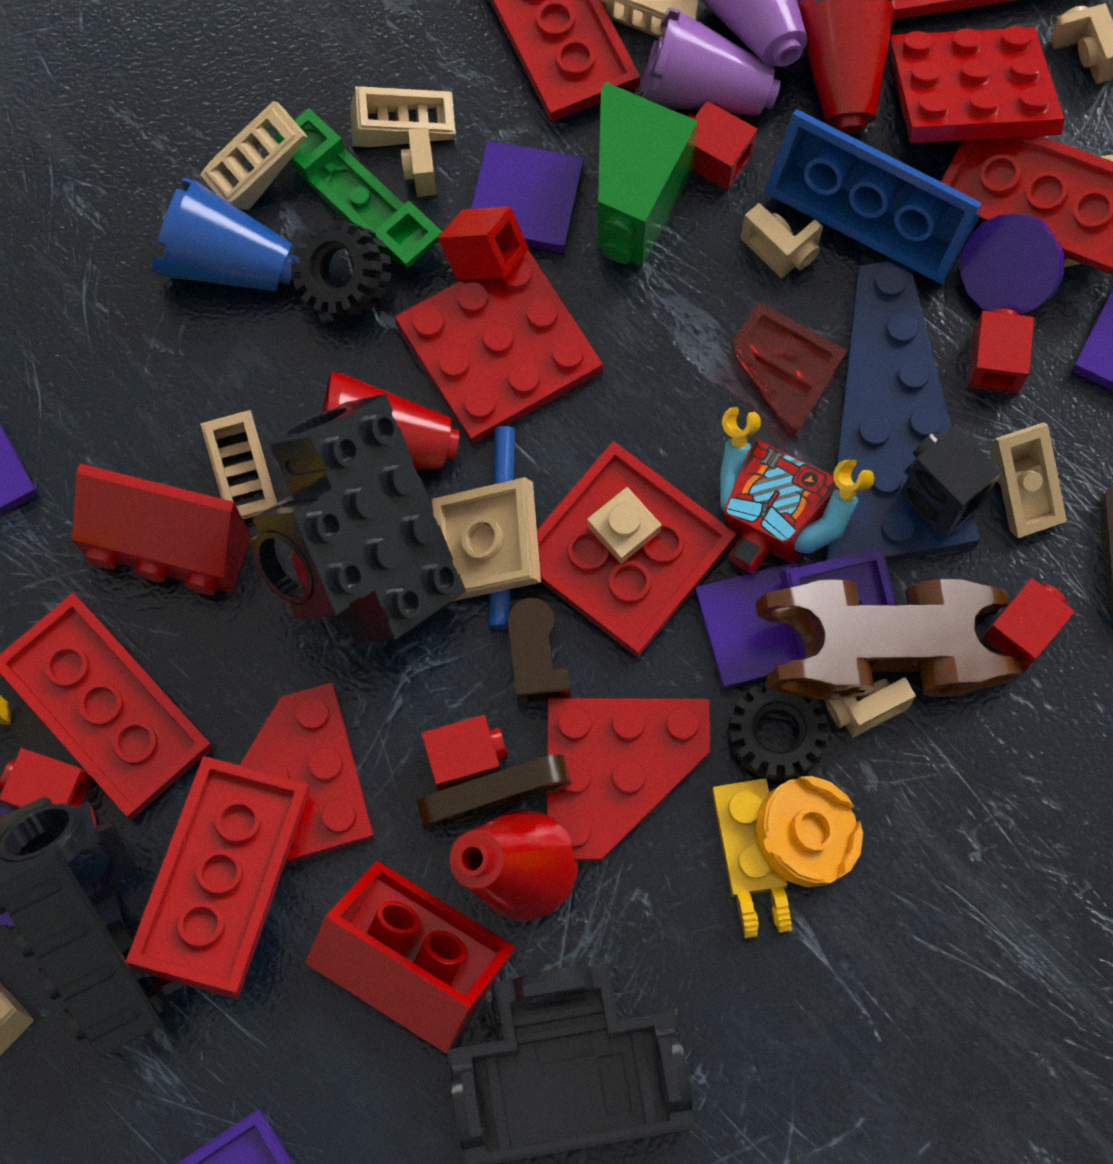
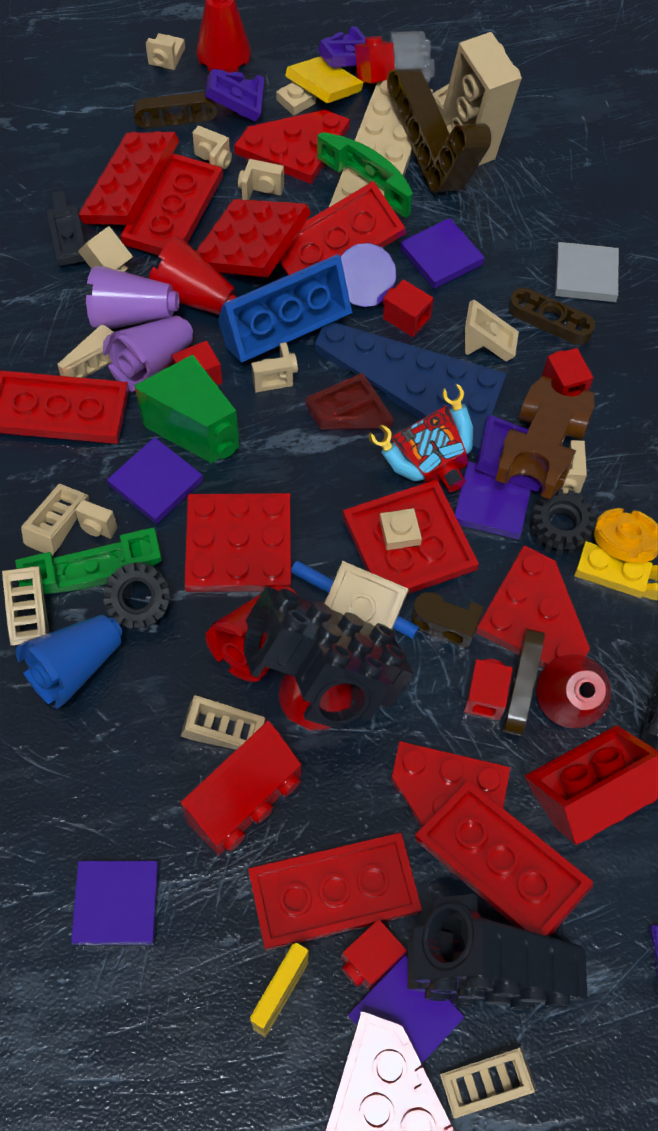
camera: 65 degrees left, 10 degrees down
red brick [438,206,529,280] -> none
black brick [900,424,1002,539] -> none

